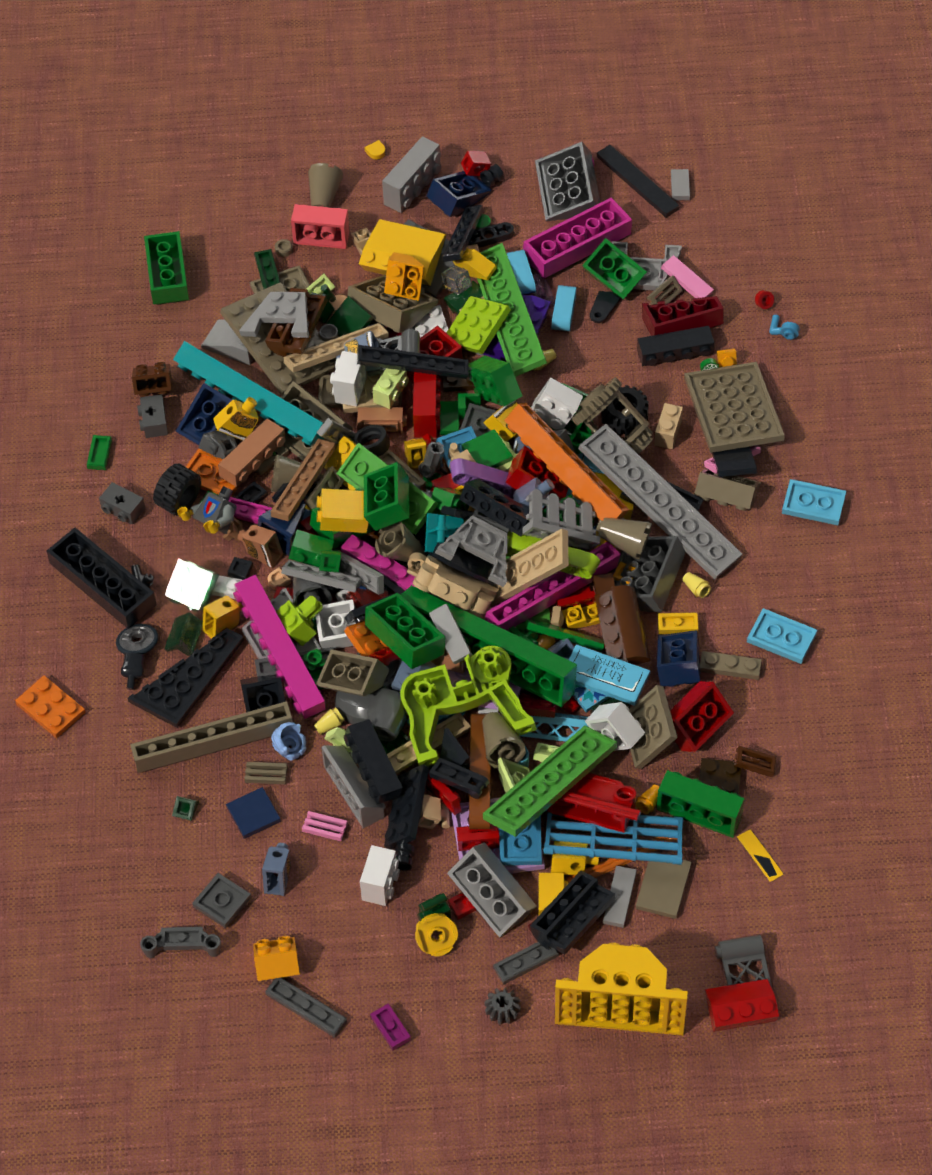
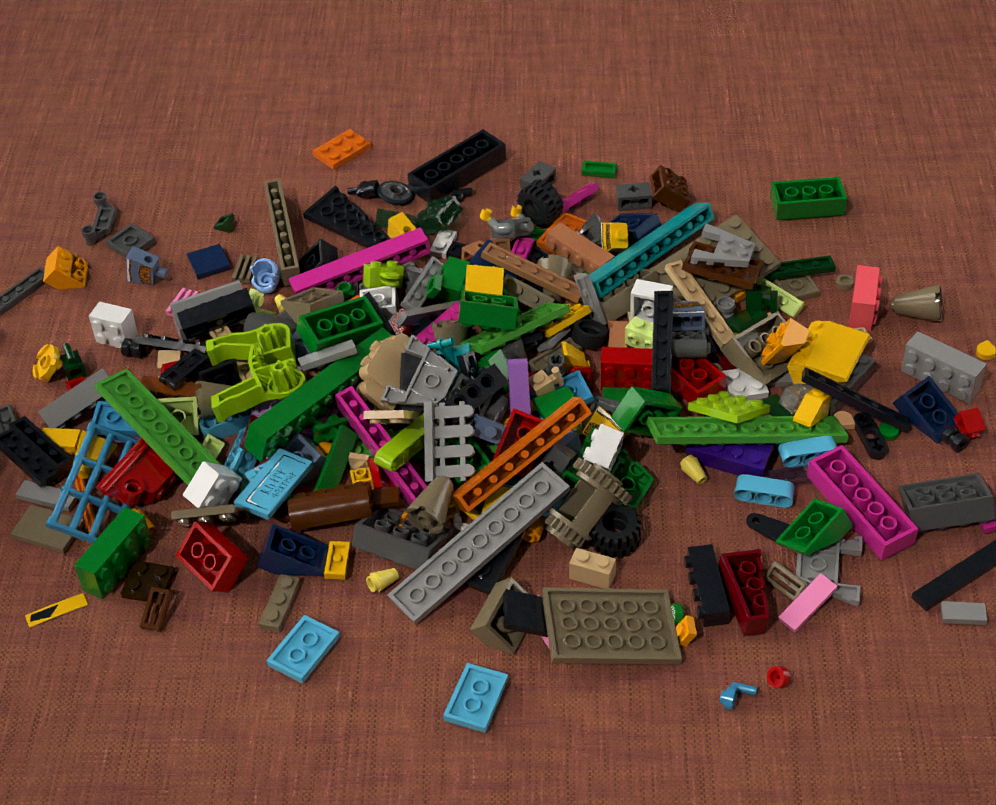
camera: 95 degrees right, 10 degrees down
none -> dark pink plate [560,183,599,215]

